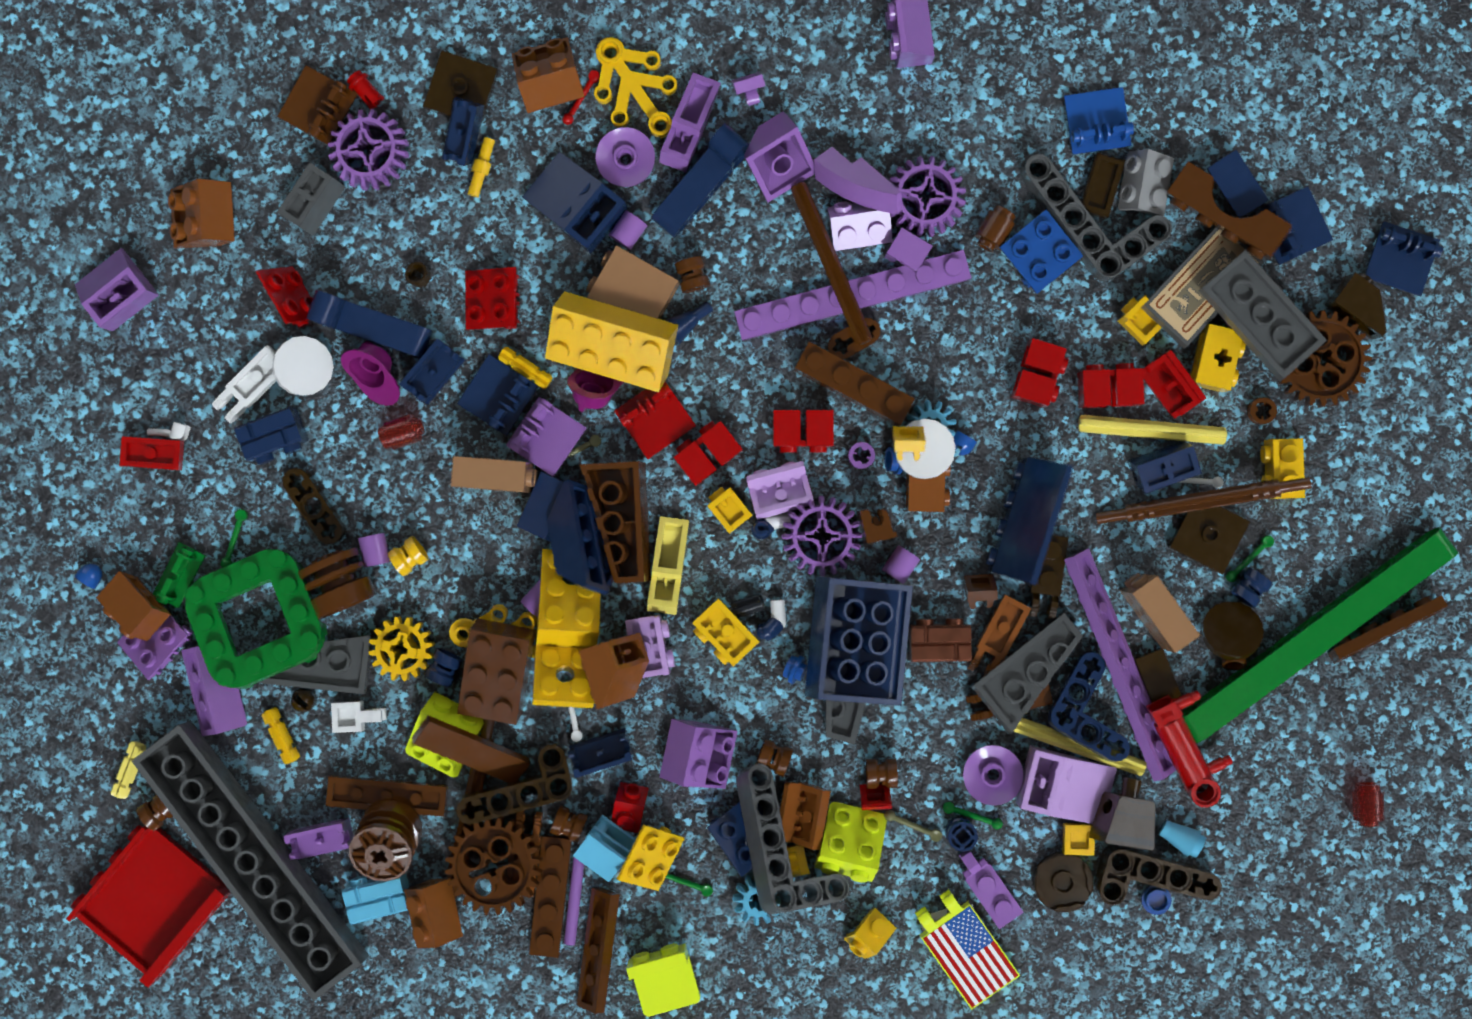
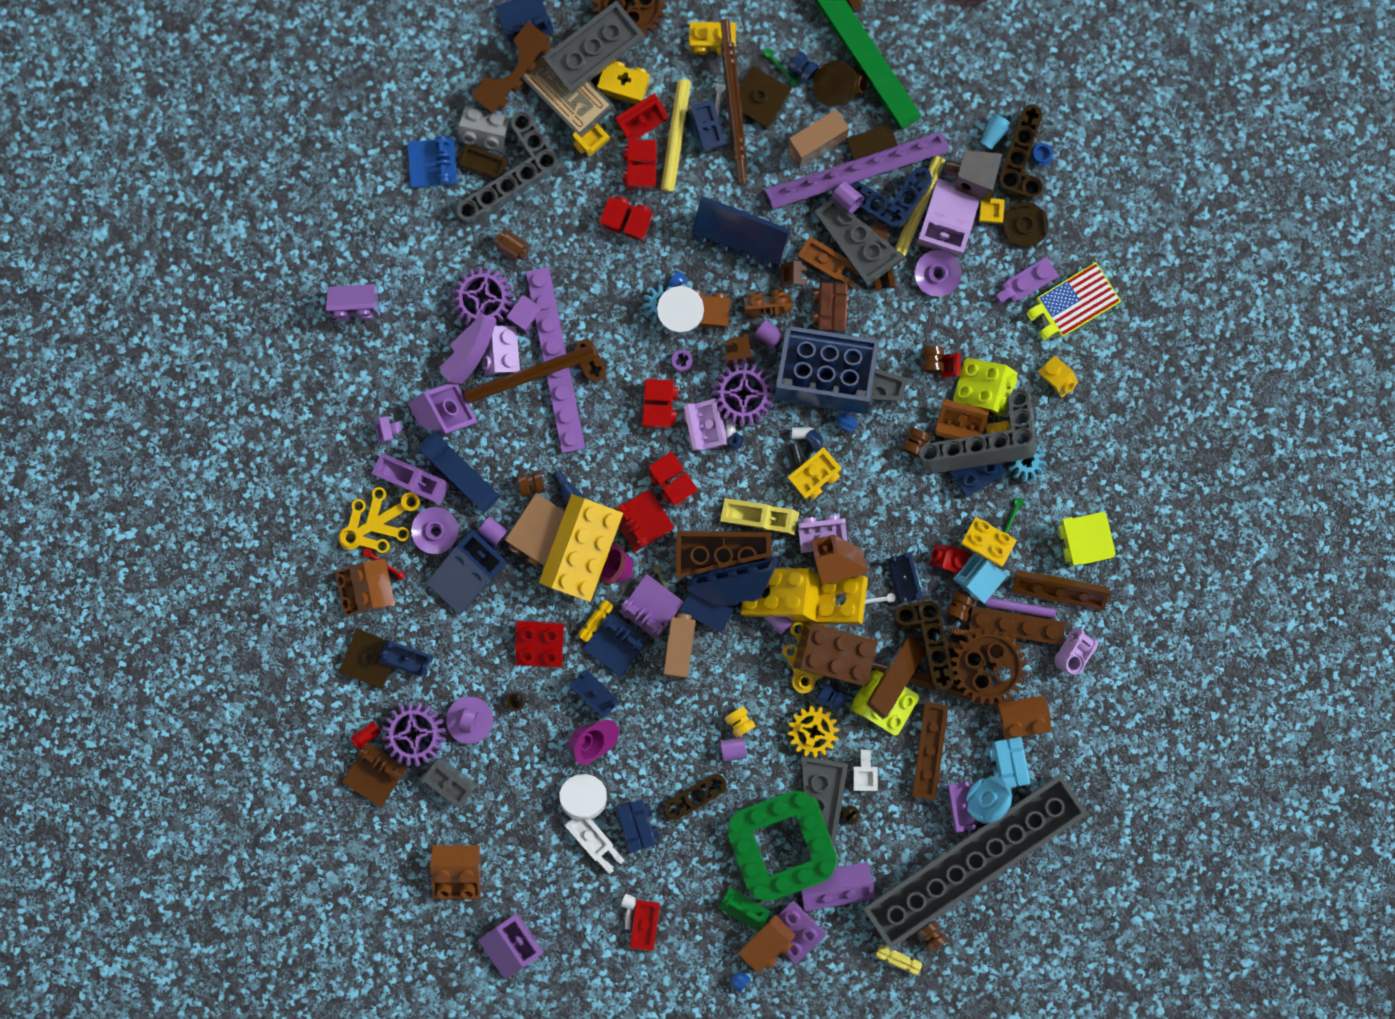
camera: 85 degrees left, 5 degrees down
red panel [66,825,231,988] -> none
green hinge [220,509,248,568] -> none
red hinge [256,266,313,329] -> none
yellow axle [261,707,300,764] -> none
reddish brown wheel [298,548,377,619] -> none
dark blue beam [306,290,433,358] -> none
reddish brown wheel [349,800,422,881] -> none
clear red brick [378,413,425,450] -> none
yellow bar [467,137,495,198] -> none
medium lavender slope [659,719,738,789] -> none
yellow bracket [707,487,753,534] -> none
reddish brown brick [794,342,915,426] -> none
blue plate [884,447,903,475] -> none
olive hinge [884,810,942,842] -> none
yellow tile [892,426,926,461] -> none
green hinge [943,801,1003,830] -> none
dark blue wheel [945,817,978,852] -> none
blue hinge [999,210,1083,294] -> none
dark brown hinge [1029,535,1069,620] -> none
red piece [1146,690,1233,808] -> none
dark blue hinge [1207,150,1268,218] -> none
reddish brown bush [1247,397,1277,425] -> none
none -> medium lavender tile [446,697,494,744]
none -> dark orange hinge [743,290,793,317]
none -> medium lavender beam [832,182,864,213]
none -> medium azure tile [966,776,1012,823]
none -> lavender piece [1055,627,1098,674]

